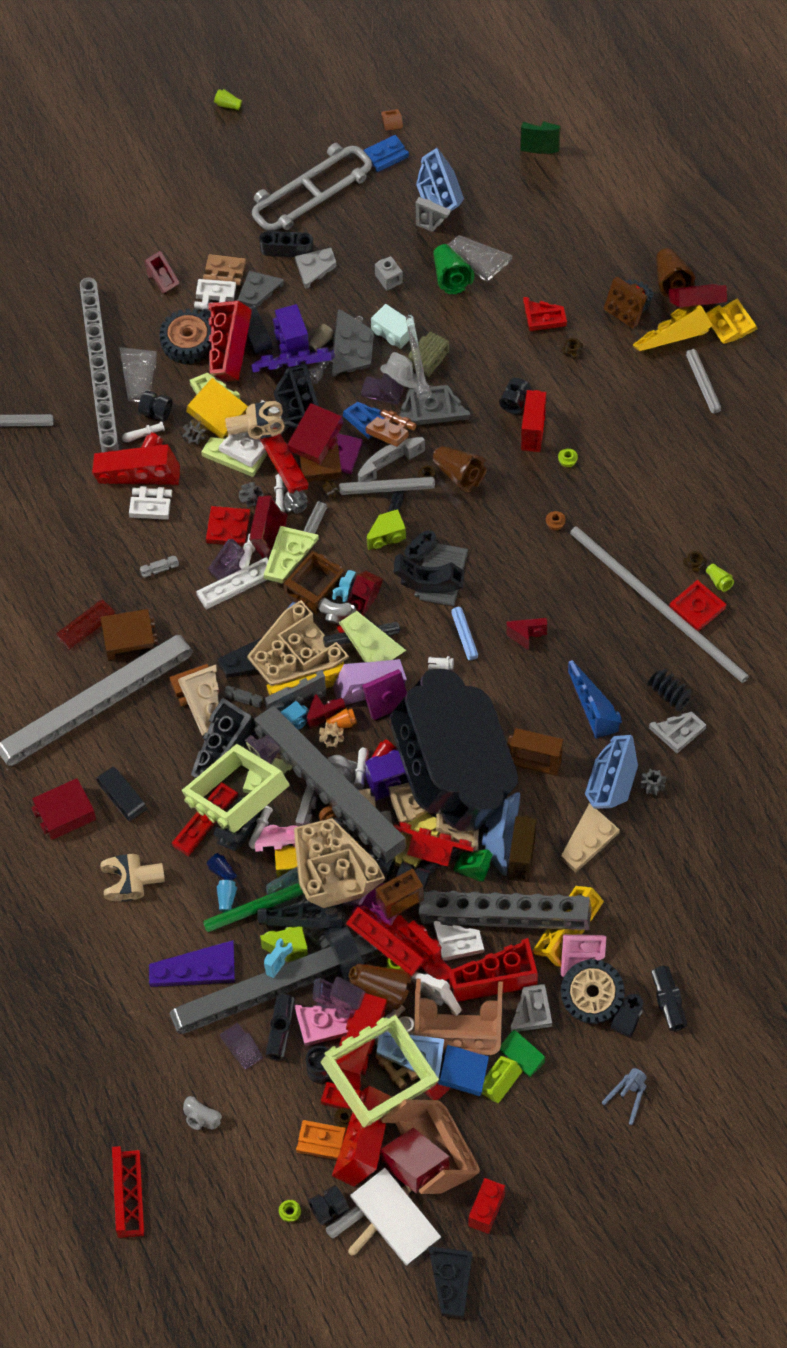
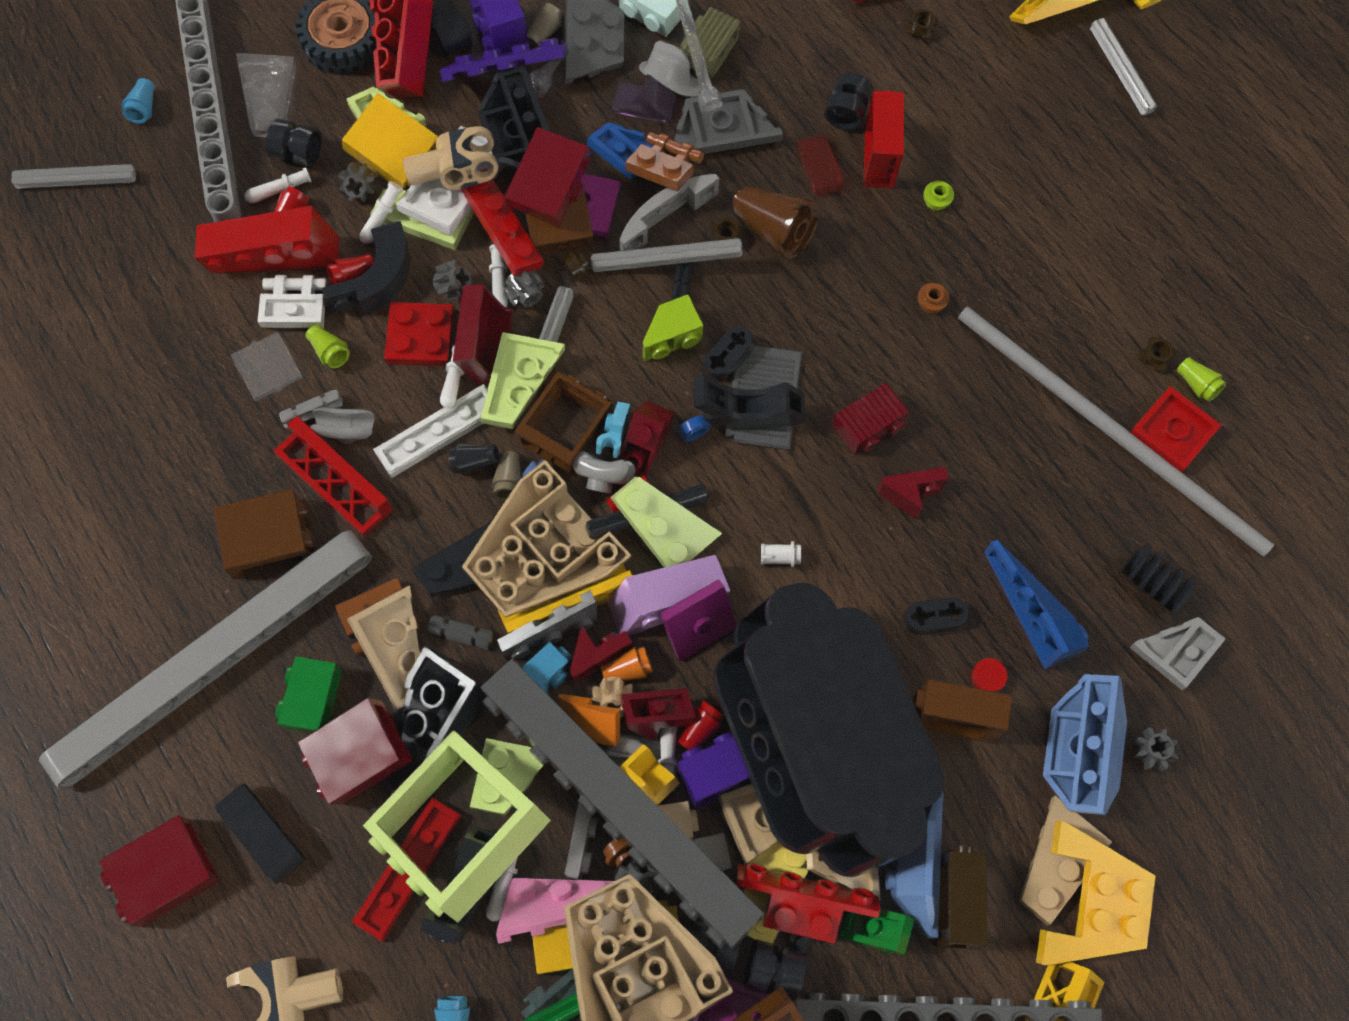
camera: 10 degrees left, 10 degrees up
clear red tile [56,599,115,650] -> none
clear blue cone [206,853,237,881] -> none
clear purple slope [208,539,245,581] -> none
slope [245,735,280,765] -> none
light blue axle [452,607,478,661] -> none
none -> dark azure cone [121,78,155,124]
none -> clear piece [231,332,303,401]
none -> red fence [273,416,392,537]
none -> green brick [275,656,342,735]
none -> brick [298,698,413,804]
none -> lime cone [306,325,350,368]
none -> light grey piece [310,407,375,444]
none -> black arch [322,221,410,315]
none -> red cone [327,253,374,284]
none -> white piece [359,181,403,244]
none -> black cone [449,444,500,476]
none -> dark tan cone [491,451,522,501]
none -> orange slope [558,694,620,747]
none -> yellow panel [619,744,680,806]
none -> dark red slope [620,688,696,741]
none -> blue tile [678,415,711,442]
none -> clear red tile [796,134,844,196]
none -> dark red brick [832,382,909,454]
none -> black beam [903,597,968,635]
none -> red tile [971,658,1007,692]
none -> yellow wing [1036,821,1156,965]

